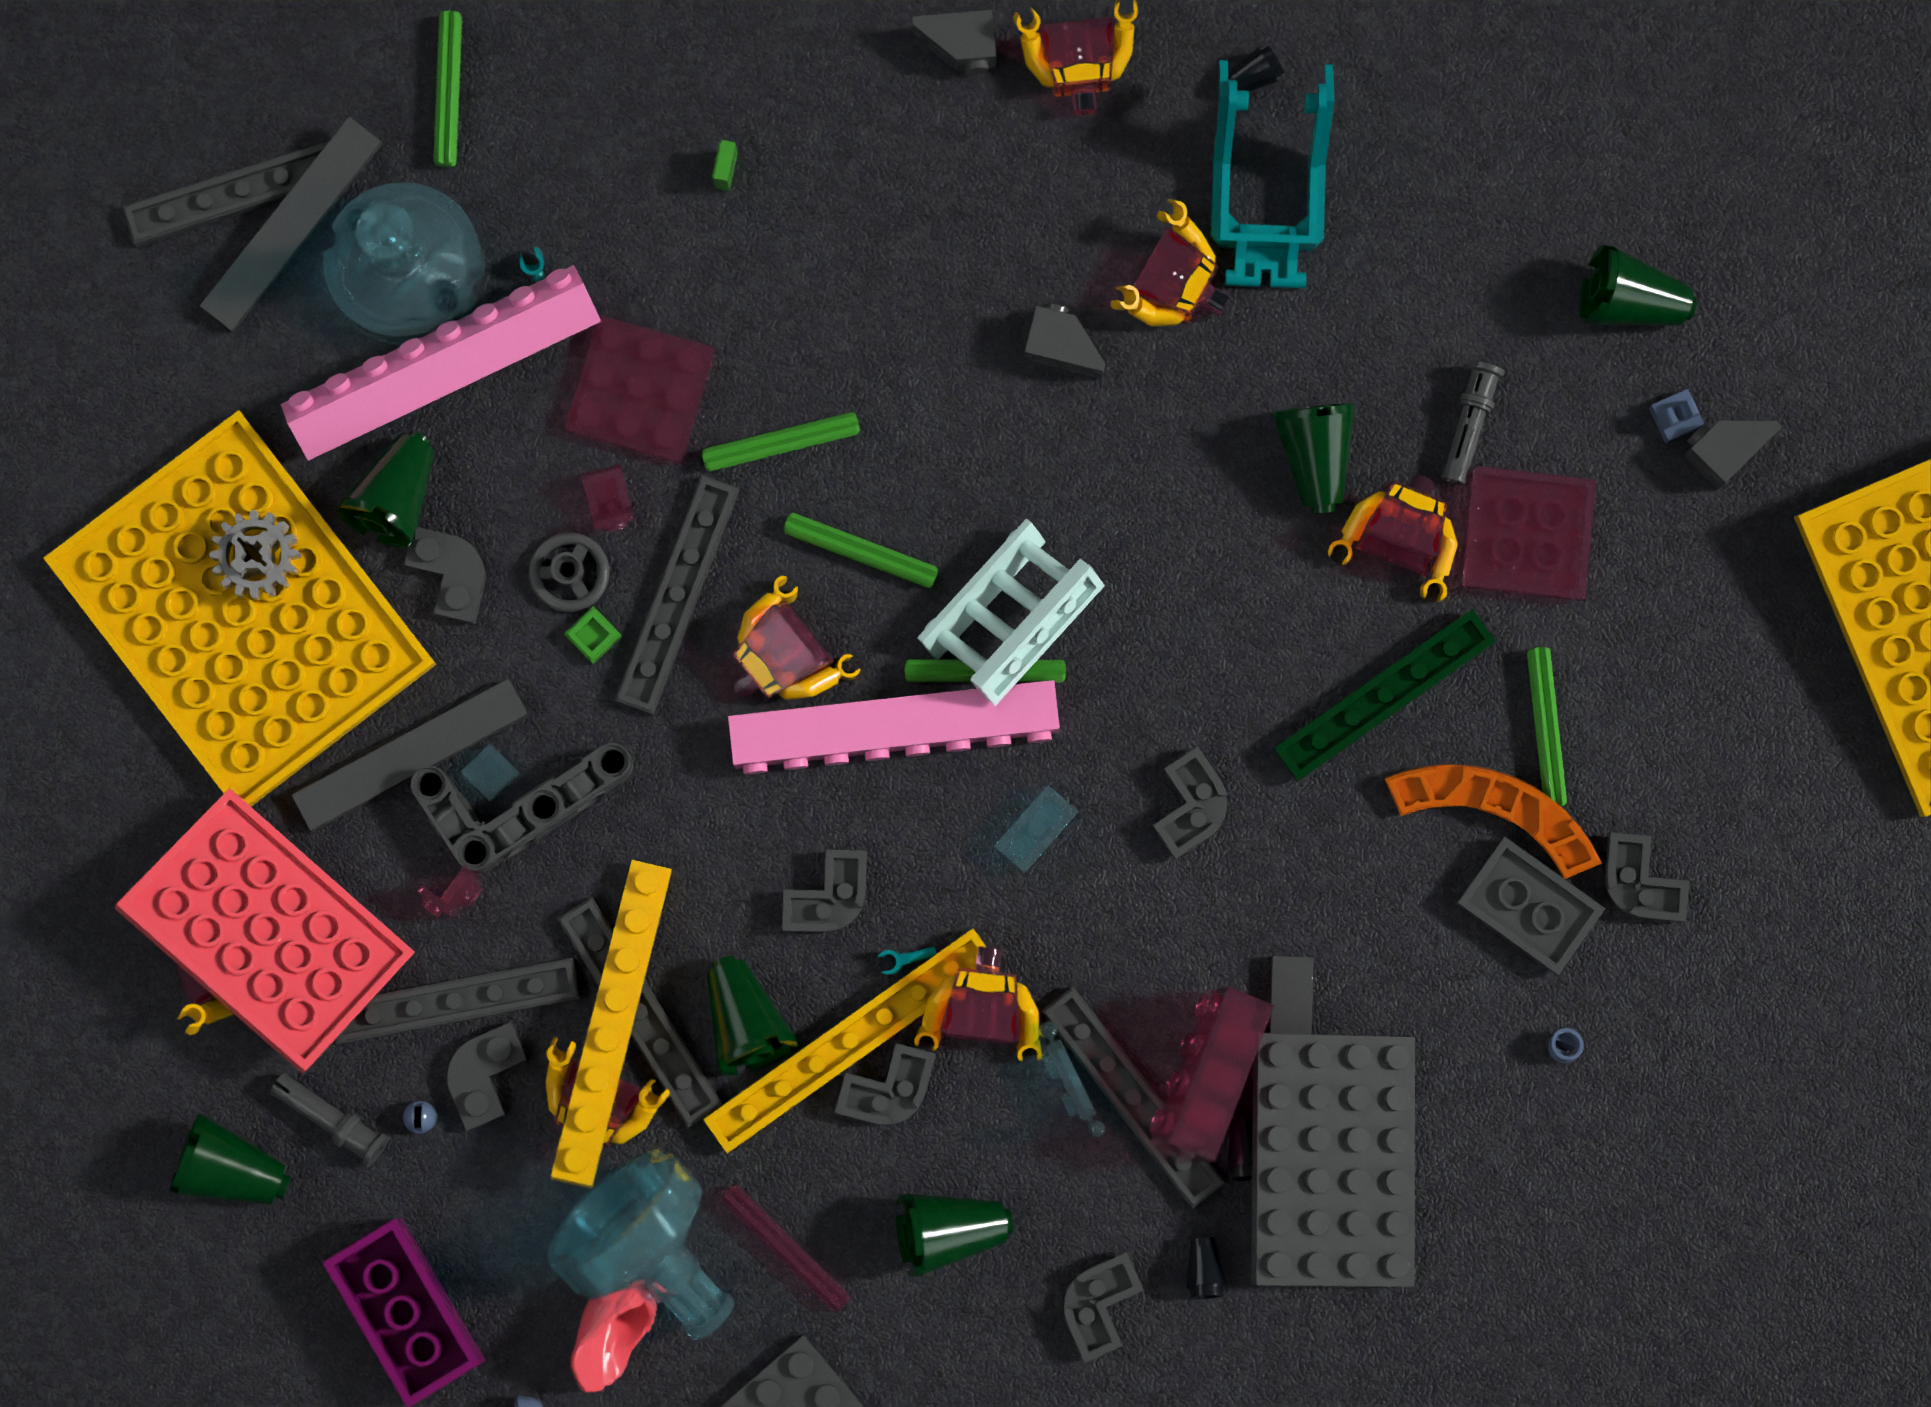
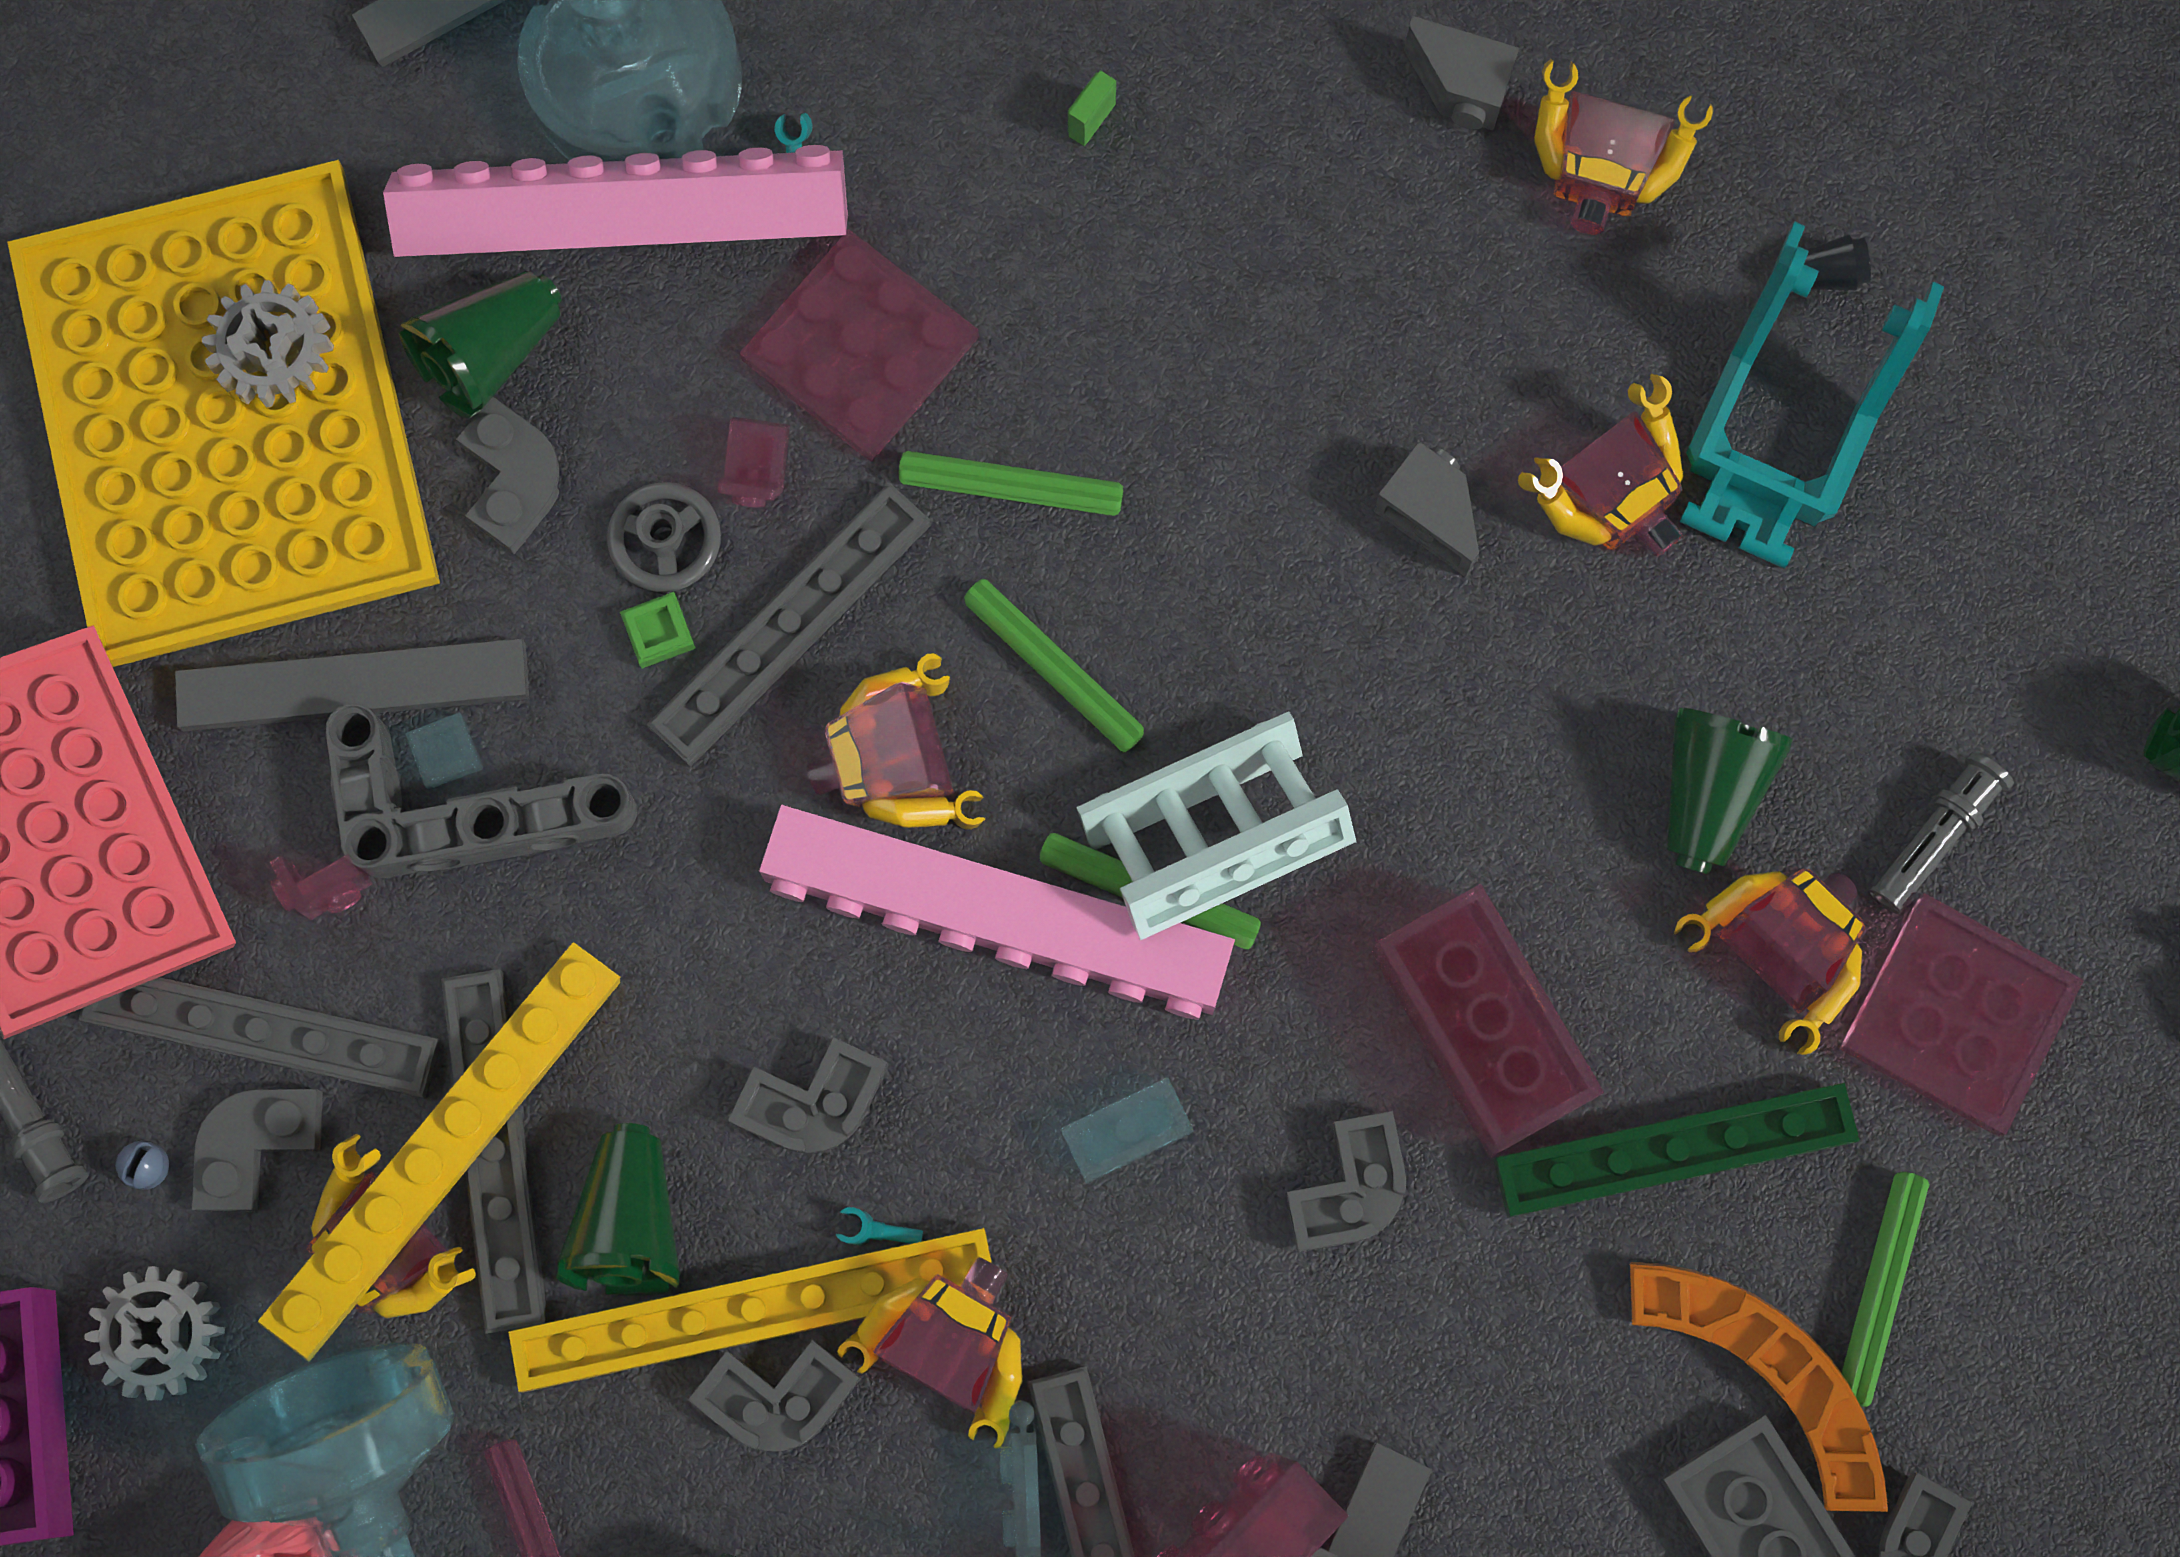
camera: 25 degrees right, 5 degrees down
none -> light grey gear [85,1266,225,1401]
none -> clear pink brick [1371,884,1604,1158]

